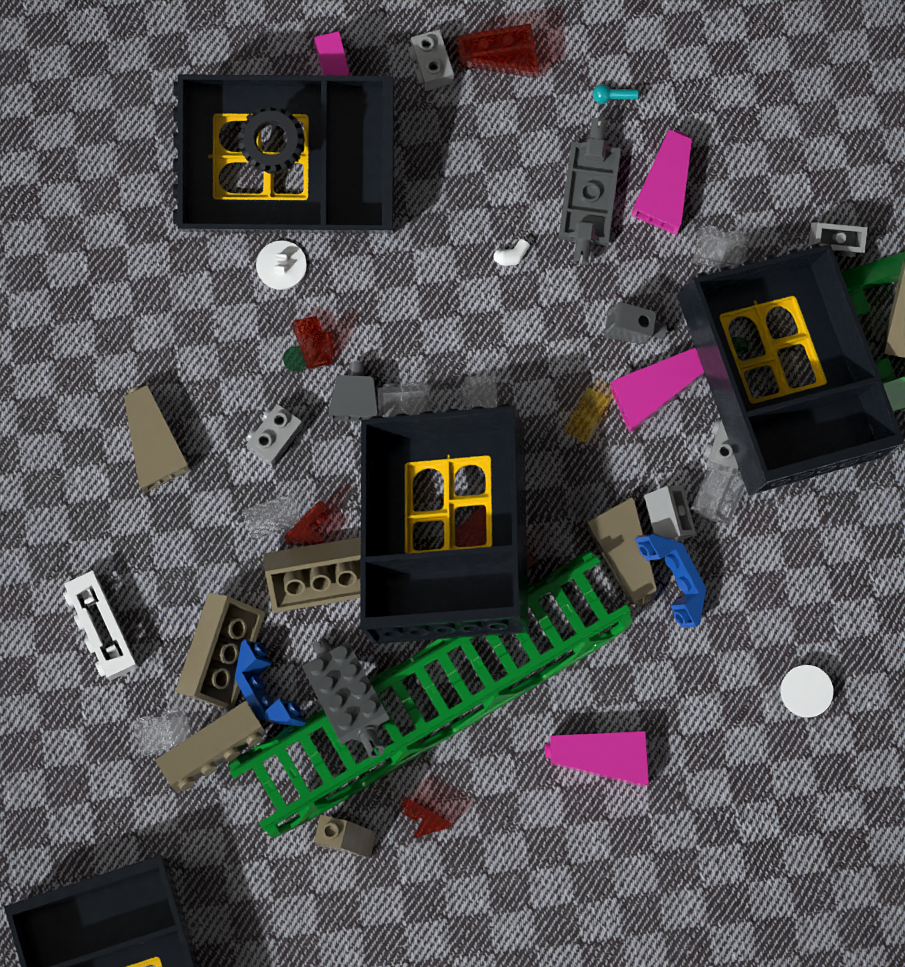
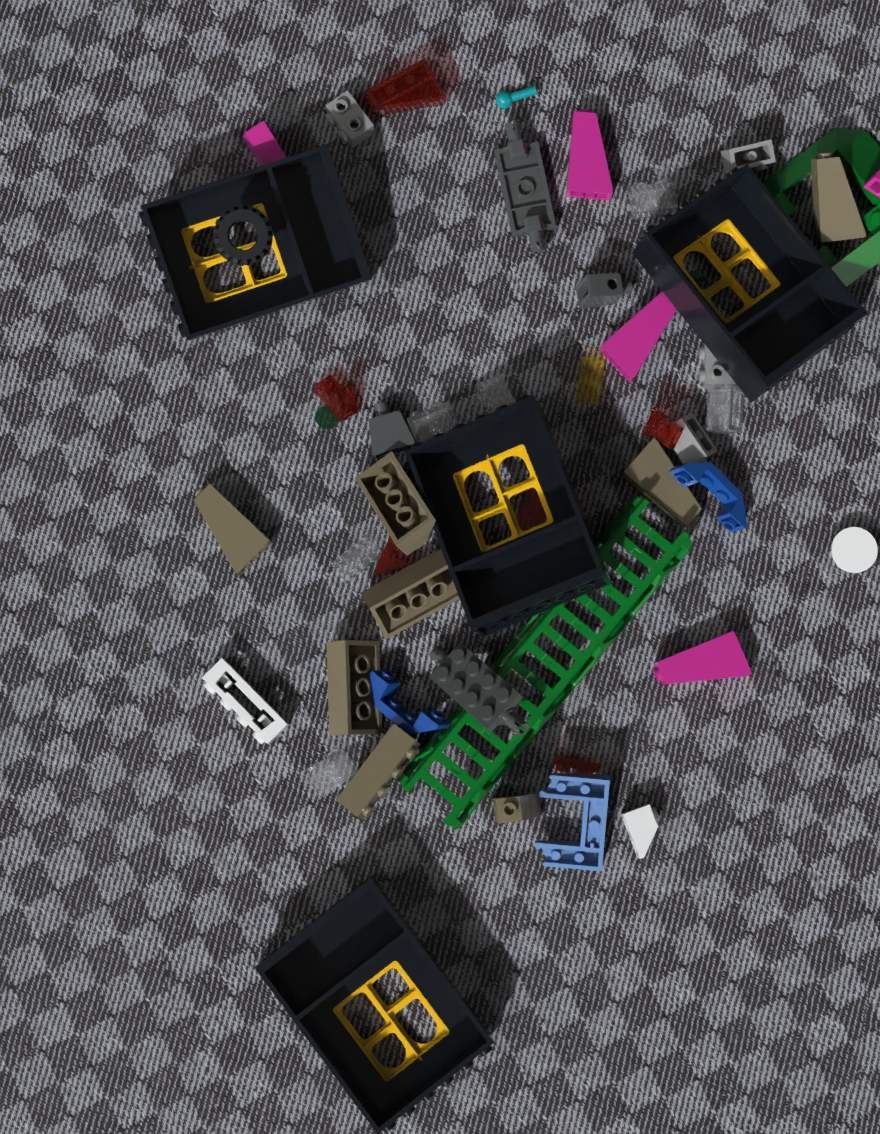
camera: 20 degrees left, 5 degrees up
light grey brick [246,404,303,467] -> none
white piece [256,241,307,290] -> none
white arm [494,239,530,266] -> none
none -> dark tan slope [355,451,436,556]
none -> medium blue wedge [534,773,610,871]
none -> white slope [621,804,659,859]
none -> clear red slope [641,407,684,449]

